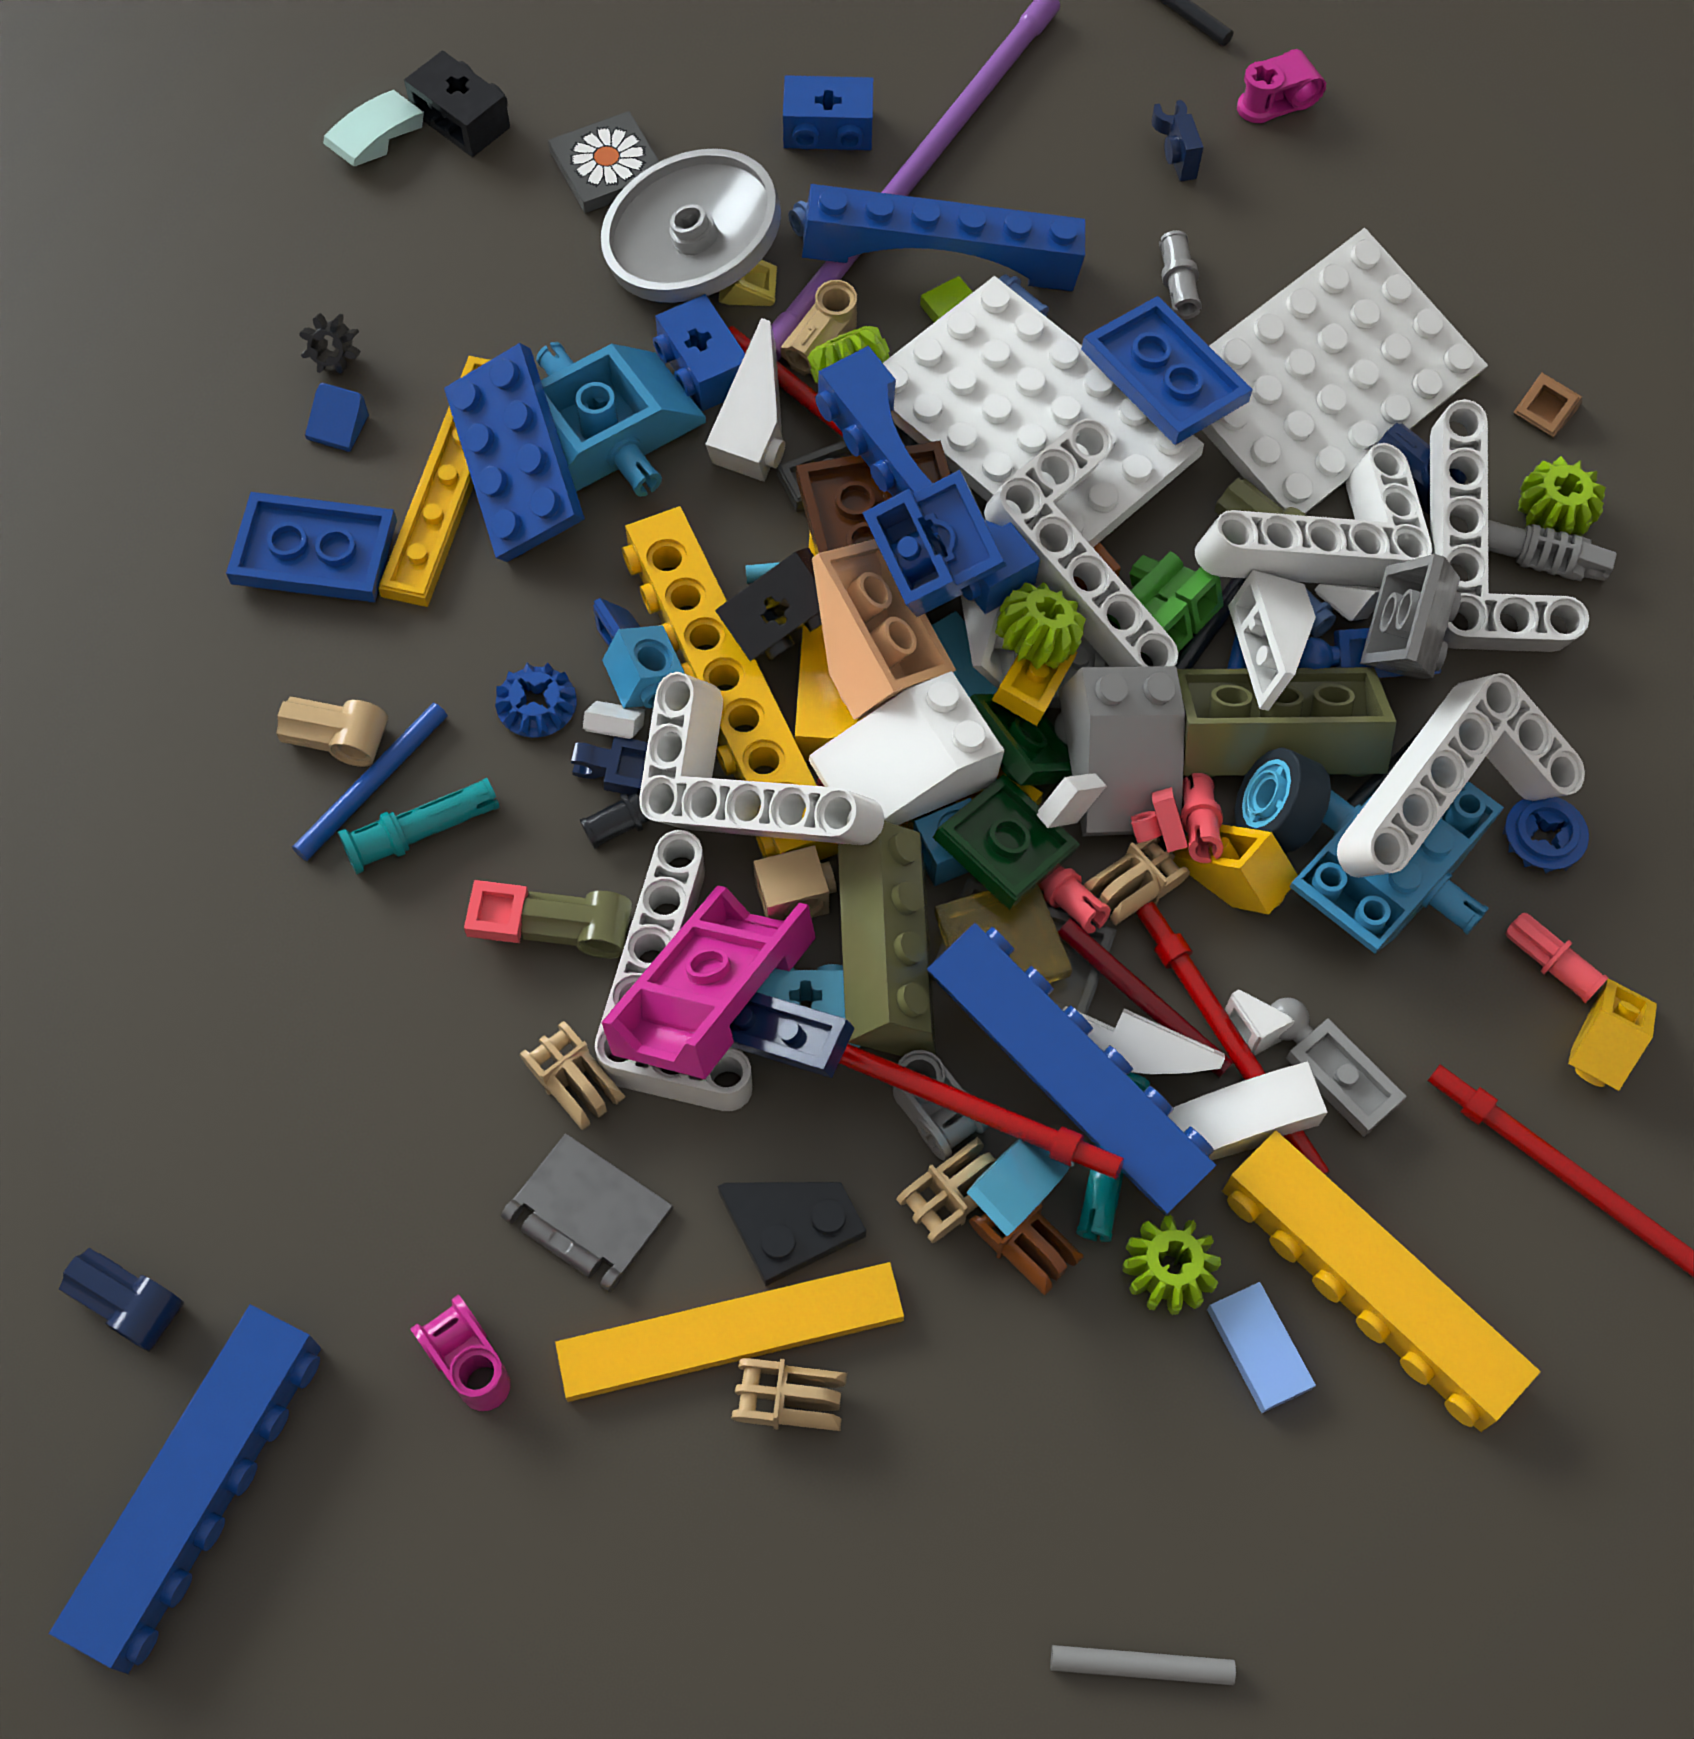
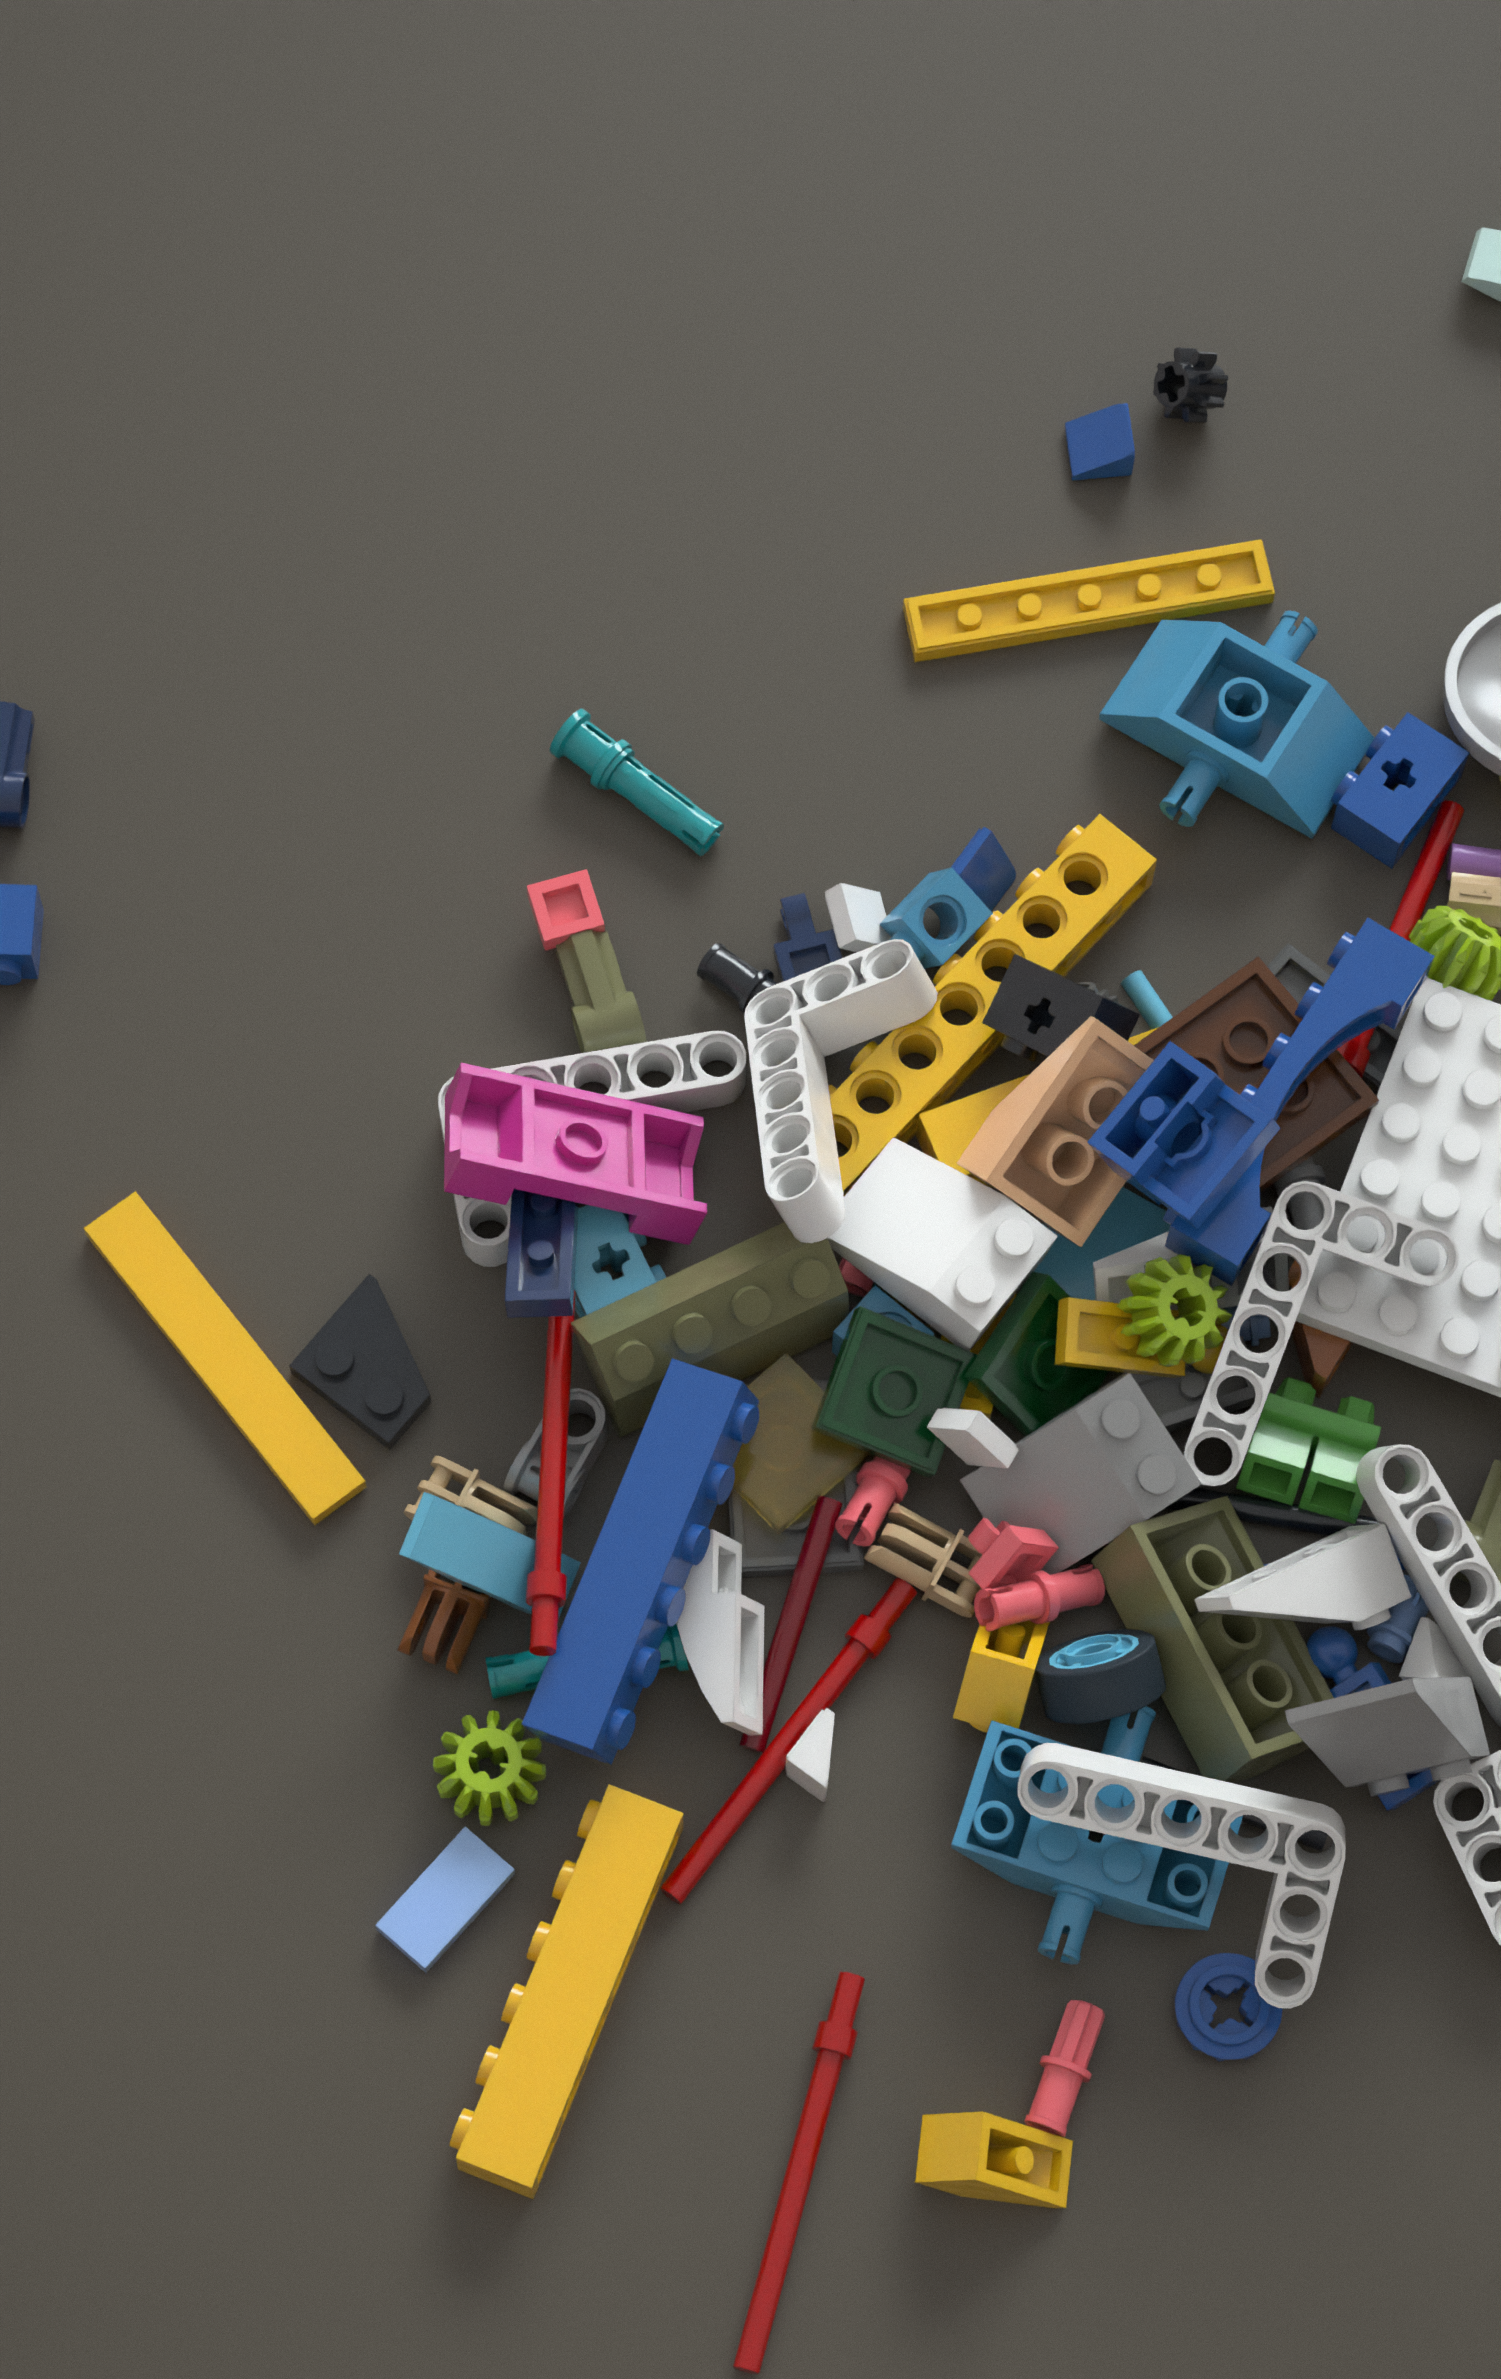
camera: 65 degrees right, 5 degrees up
blue plate [226,492,397,602] -> none
tan piece [276,696,388,767] -> none
blue bar [292,702,448,861] -> none
dark pink piece [410,1294,511,1411] -> none
blue plate [444,343,585,562] -> none
blue gear [495,662,577,738] -> none
flat silver piece [501,1133,673,1292] -> none
tan arm [520,1021,625,1130] -> none
white slope [705,318,785,482] -> none
tan arm [731,1358,847,1431] -> none
tan brick [754,845,837,921] -> none
light grey bar [1050,1645,1236,1686] -> none
white slope [1168,1061,1328,1160] -> none
light grey plate [1270,998,1407,1137] -> none

